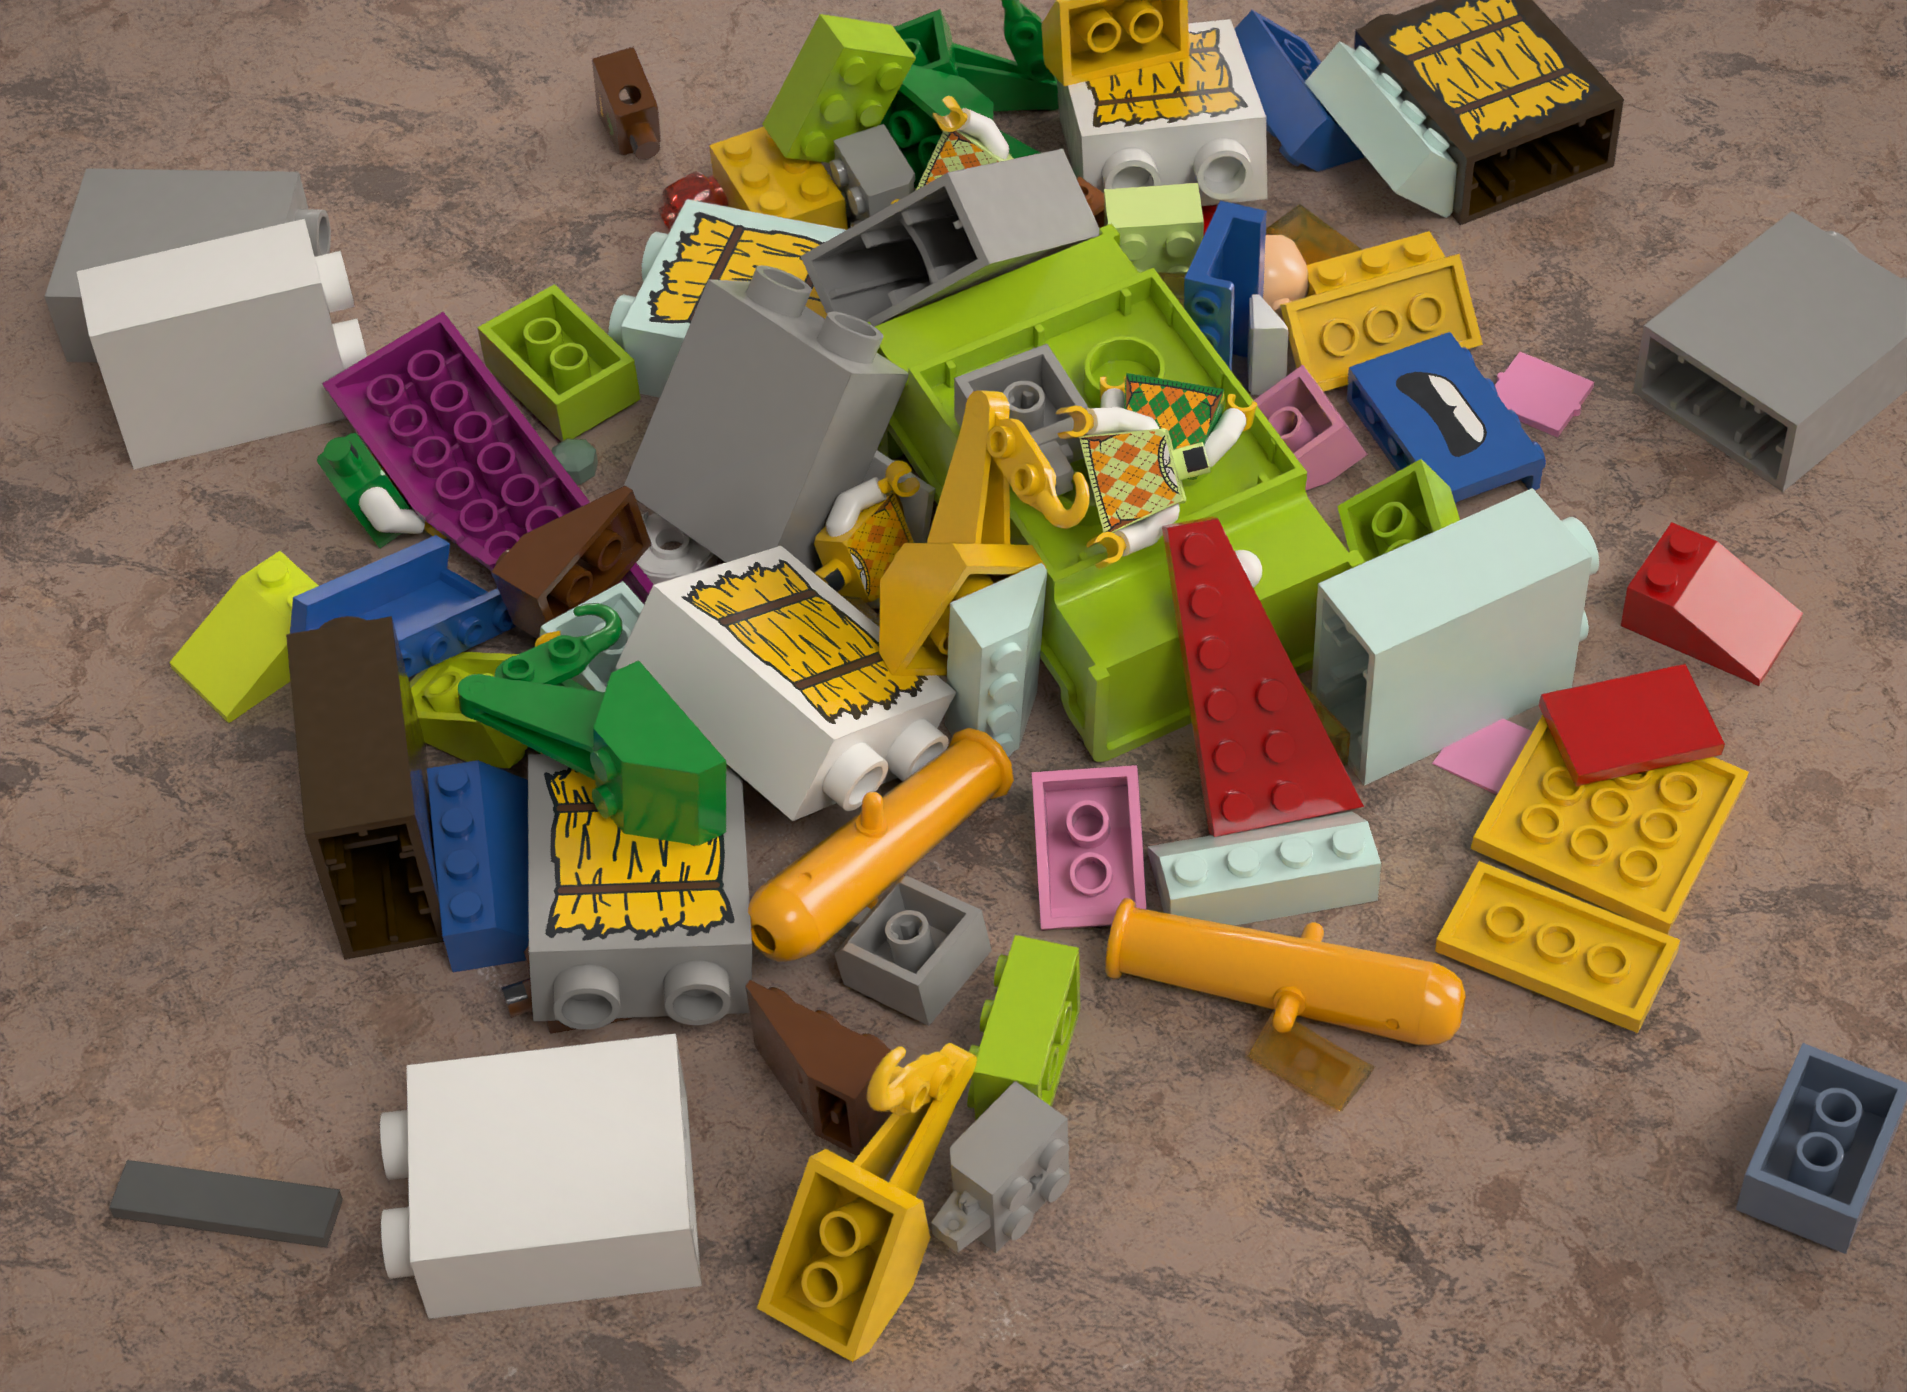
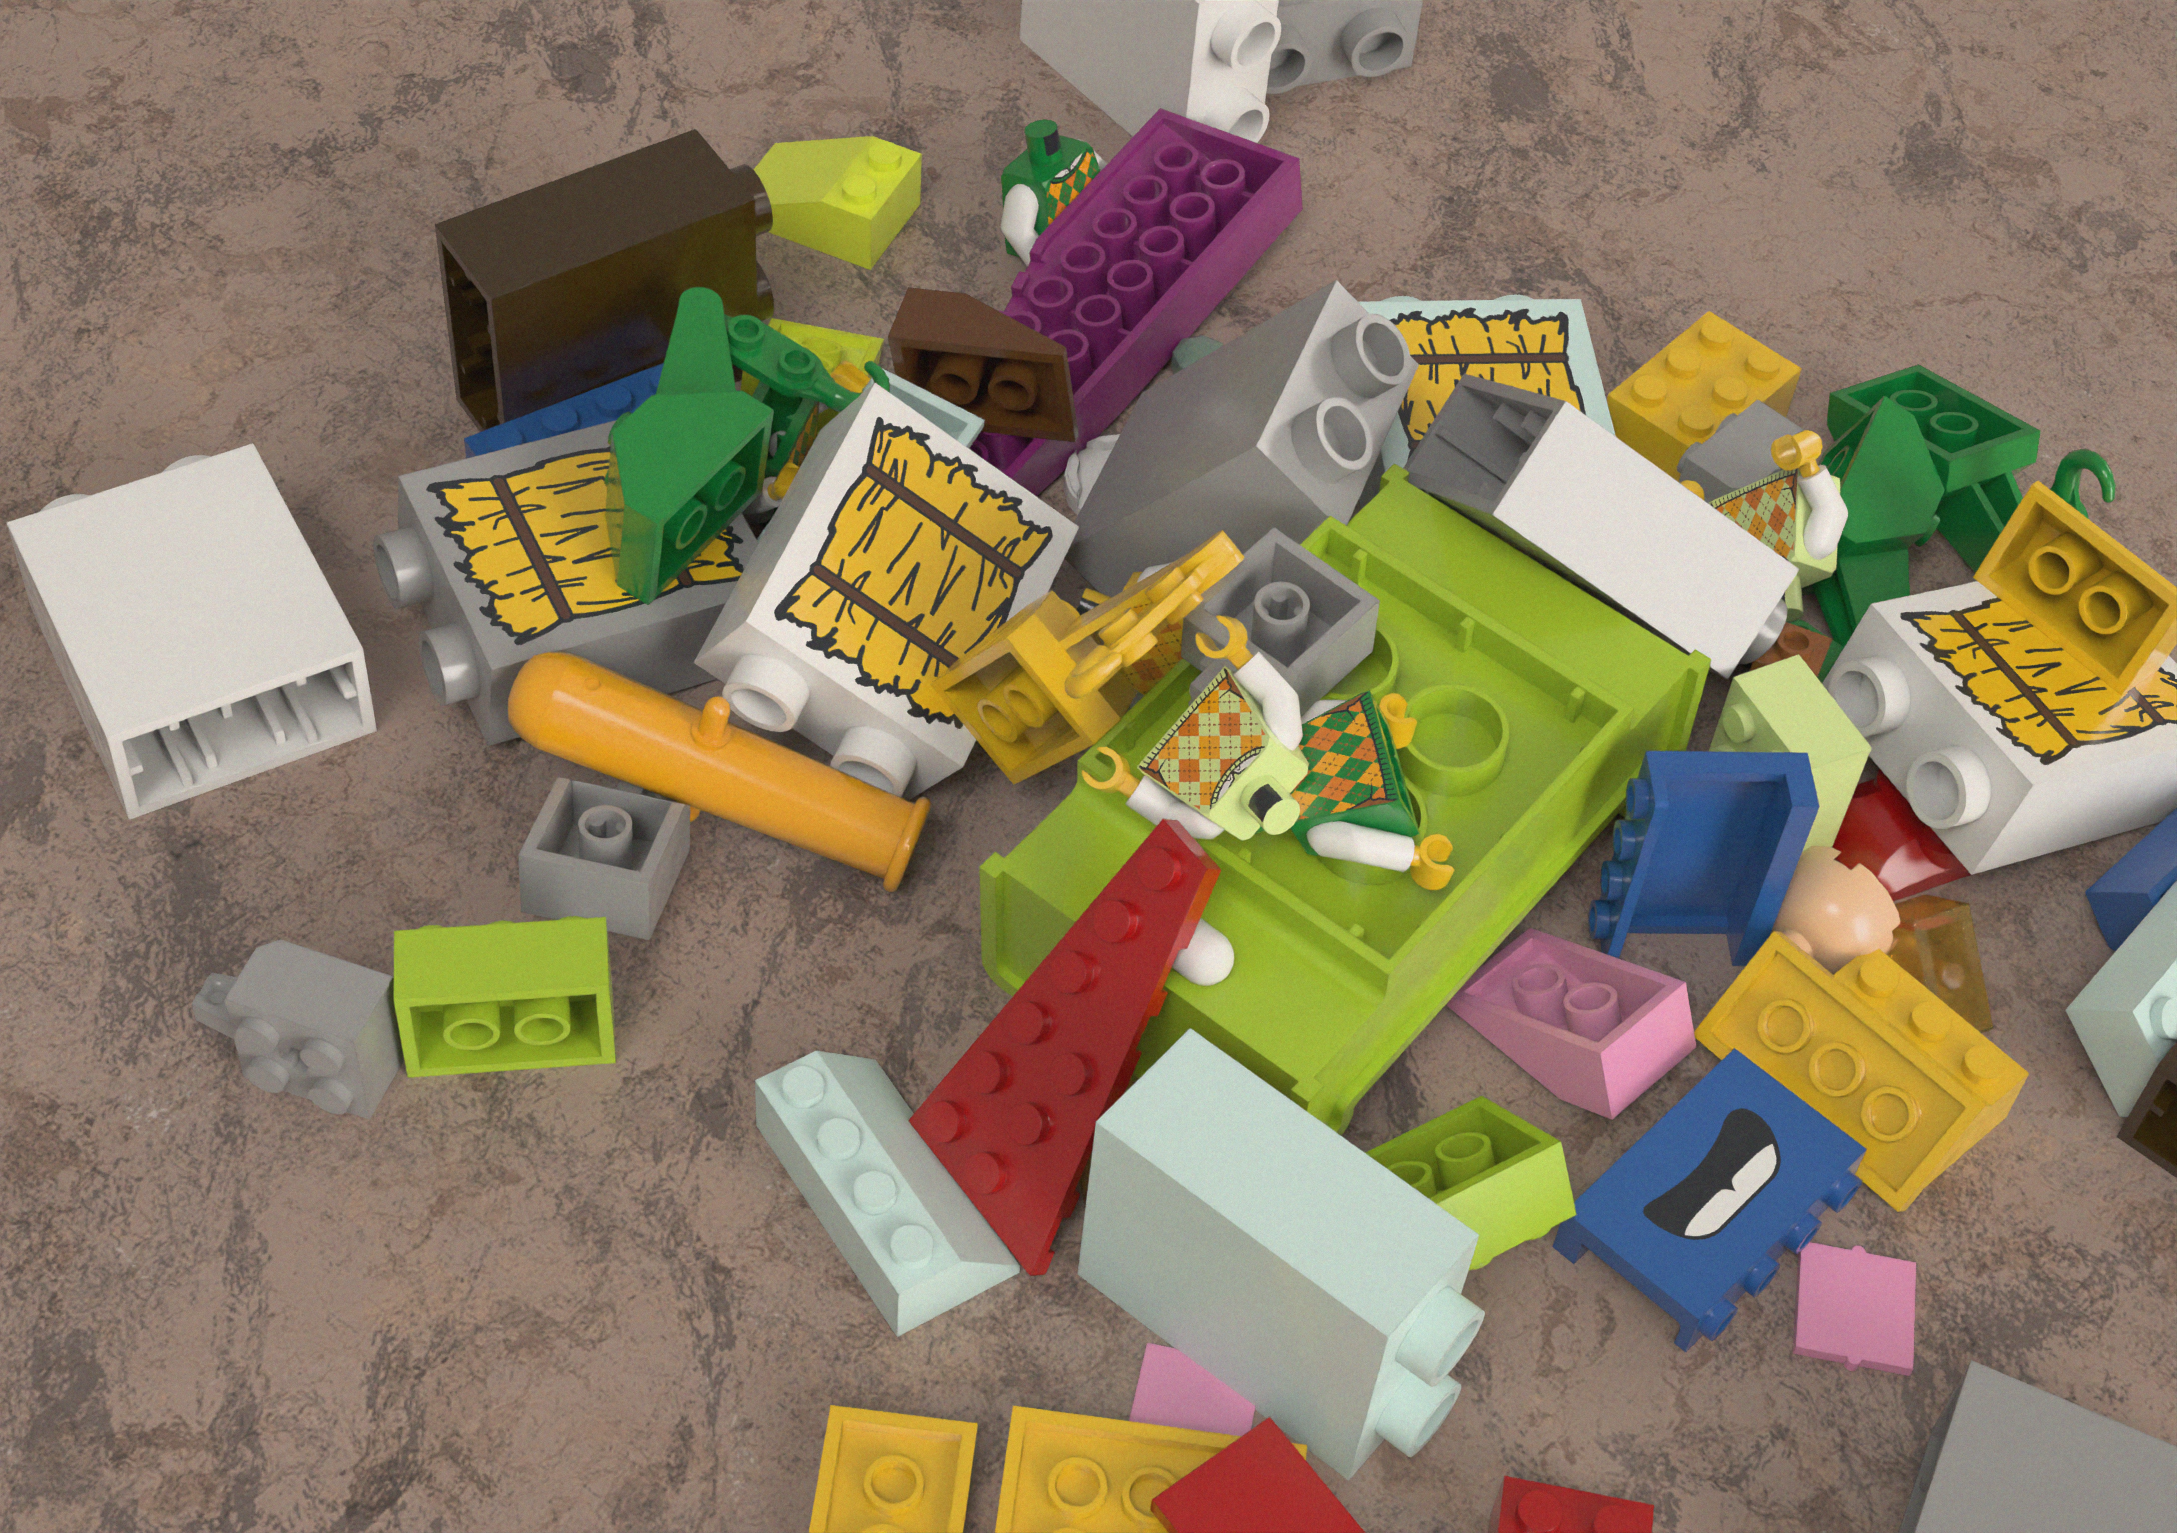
camera: 60 degrees right, 0 degrees up
dark grey tile [109,1160,343,1248] -> none
blue panel [290,535,516,677] -> none
lime brick [477,284,641,442] -> none
reddish brown torso [592,46,661,160] -> none
clear red head [658,171,728,231] -> none
reddish brown slope [745,980,893,1157] -> none
yellow slope [757,1043,977,1362] -> none
lime brick [762,14,916,163] -> none
light aqua slope [945,563,1047,757] -> none
bright pink slope [1032,765,1147,930] -> none
light orange piece [1105,898,1466,1046] -> none
white slope [1247,295,1288,395] -> none
clear yellow slope [1247,1009,1375,1112] -> none

